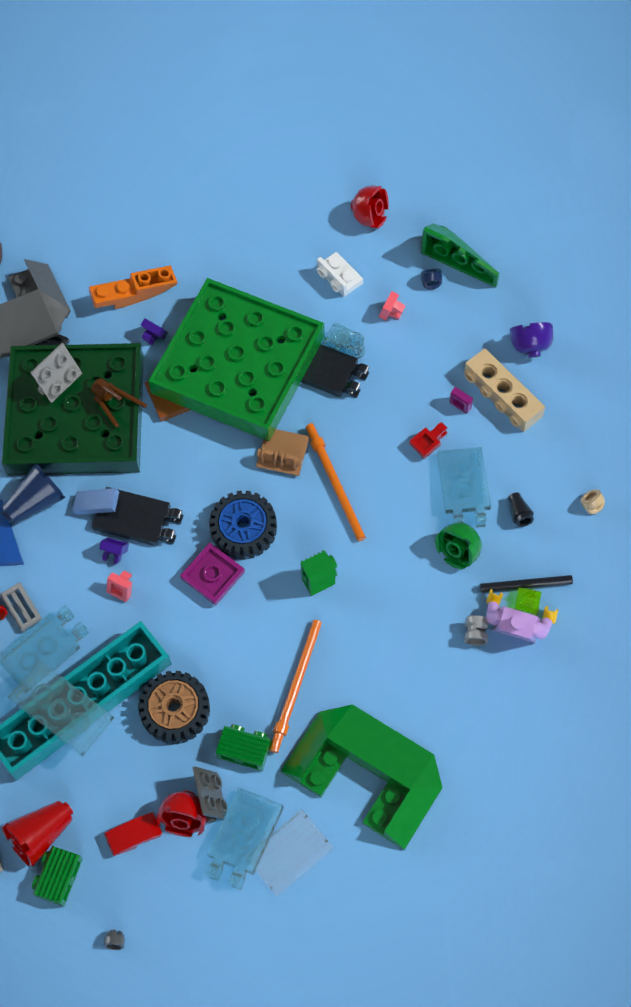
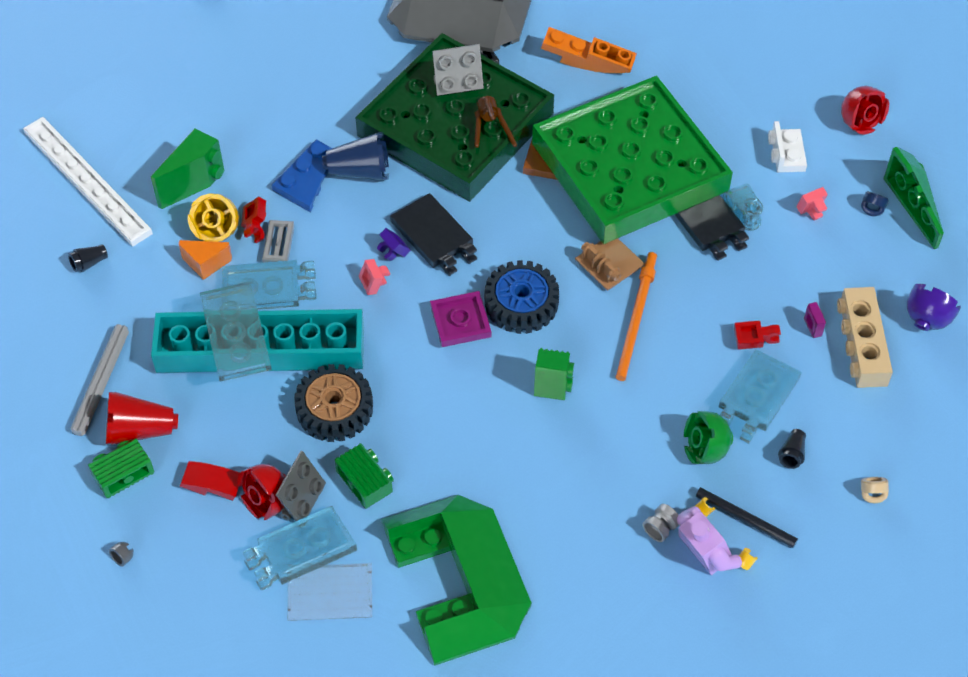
camera: 35 degrees right, 10 degrees down
medium blue tile [72,488,119,515] -> none
dark purple tile [141,318,168,345] -> none
orange bar [269,620,322,753] -> none
clear neon green tile [514,588,541,616] -> none

